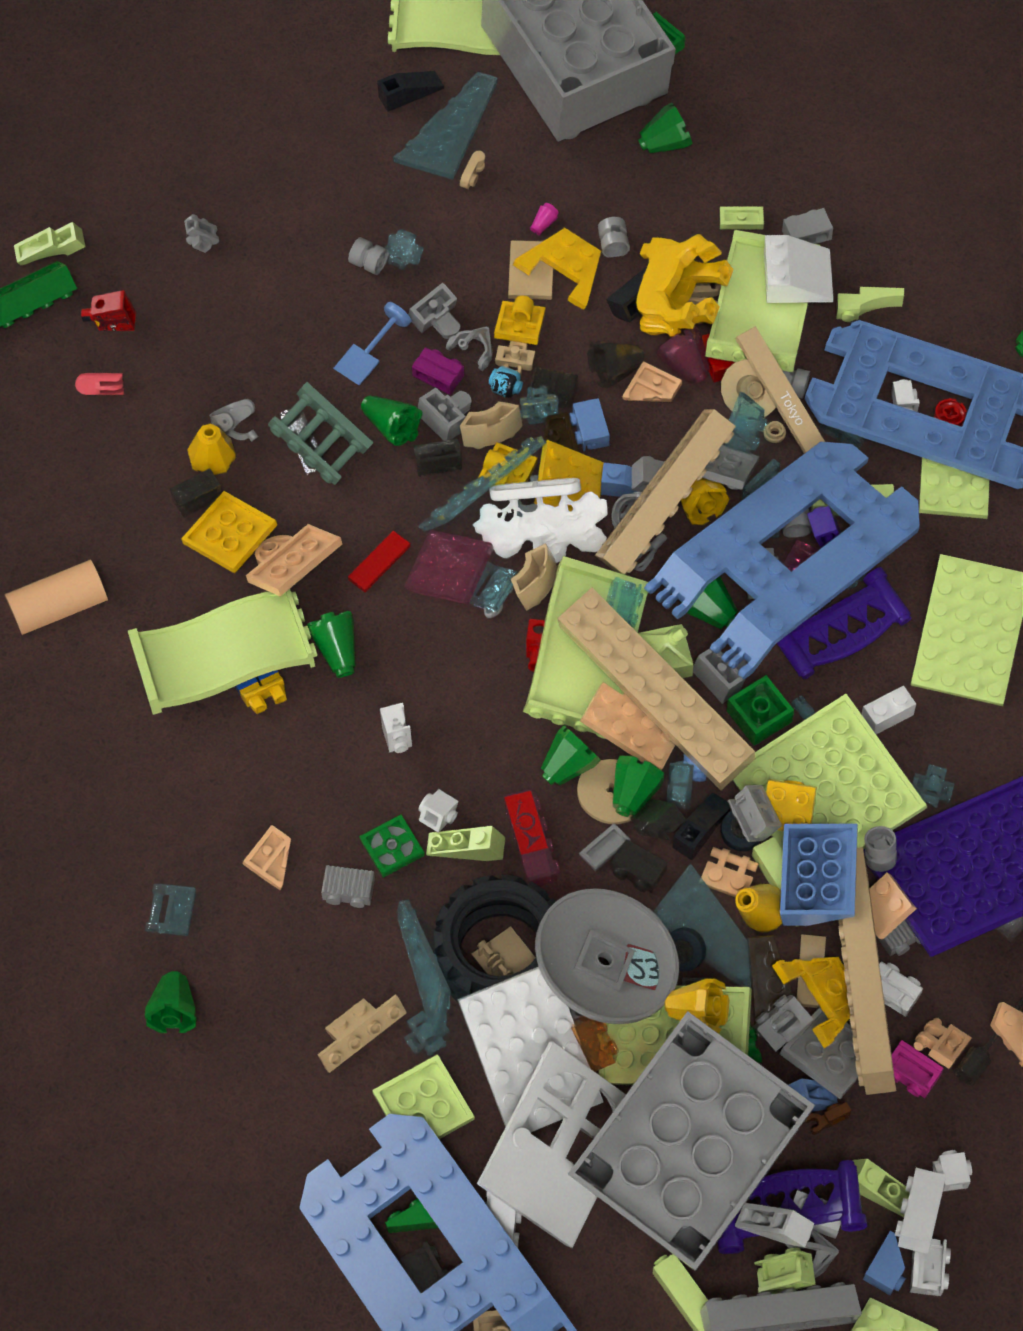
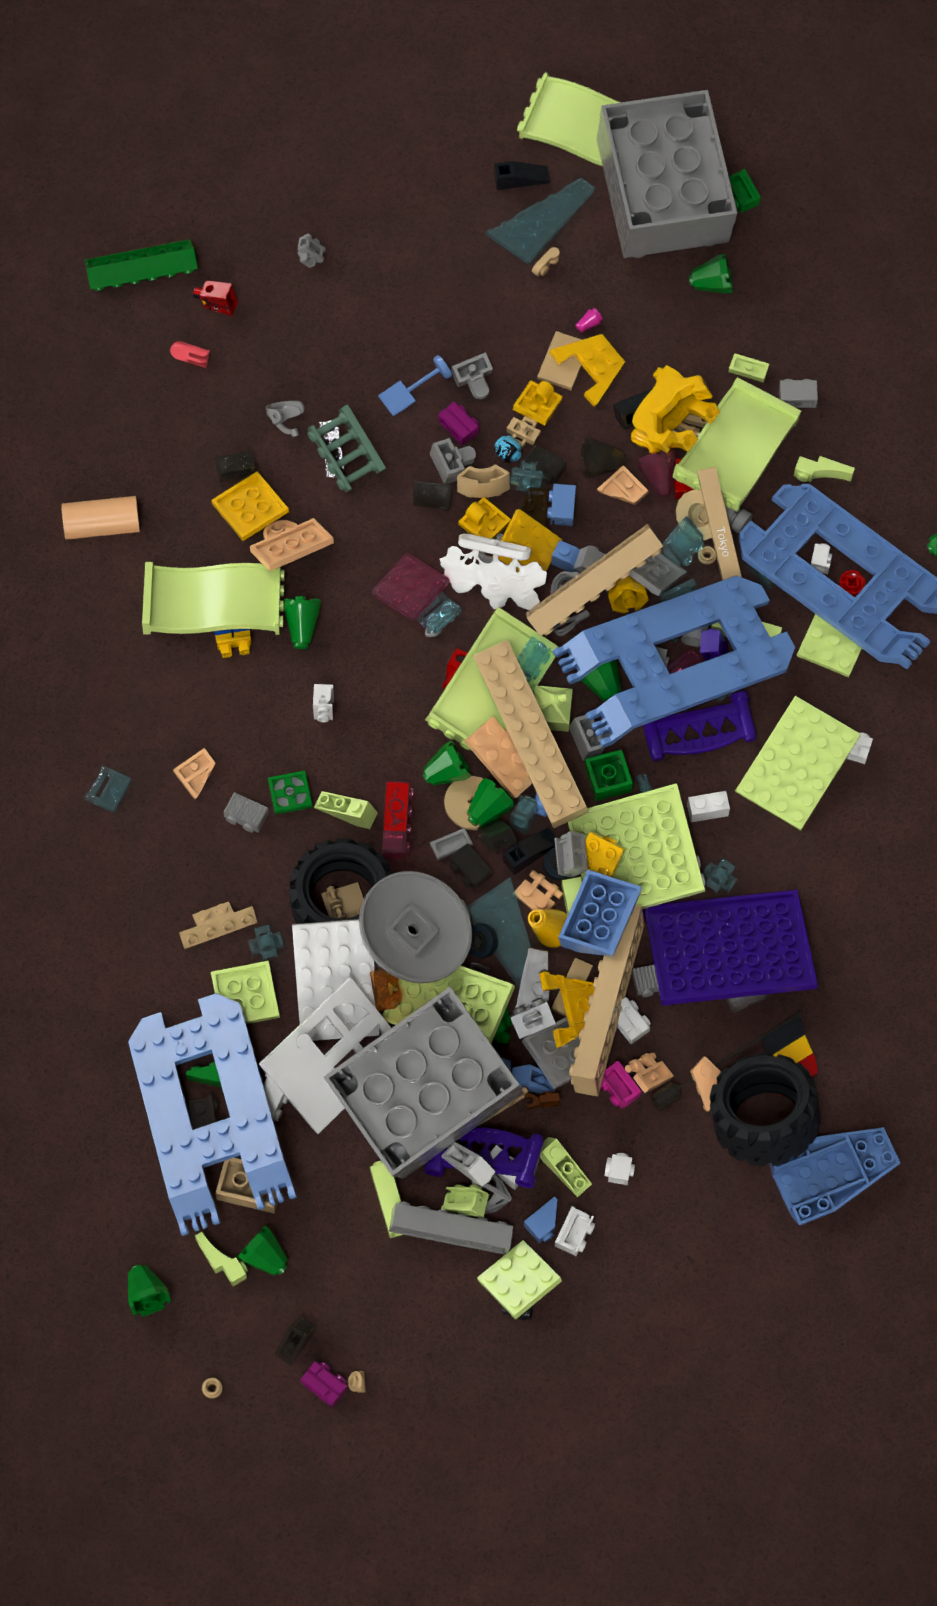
camera: 15 degrees right, 5 degrees up
yellowish green slope [14,222,86,265] -> none
green cone [145,971,197,1033] -> none
yellow cone [187,424,236,477] -> none
light grey wheel [348,237,389,275] -> none
red tile [348,531,411,593] -> none
green cone [361,395,422,446] -> none
clear light blue piece [385,229,424,270] -> none
clear light blue wing [397,900,451,1035] -> none
clear light blue wing [418,436,546,532] -> none
white brick [419,789,458,833] -> none
light grey helmet [446,327,493,371] -> none
tan brick [511,543,557,611] -> none
light grey wheel [598,217,630,258] -> none
clear light blue sticker [623,944,660,991] -> none
yellow cone [665,979,730,1033] -> none
white slope [764,235,833,303] -> none
light grey wheel [864,826,897,872] -> none
light nougat wing [869,873,917,940] -> none
white brick [895,1168,946,1254] -> none

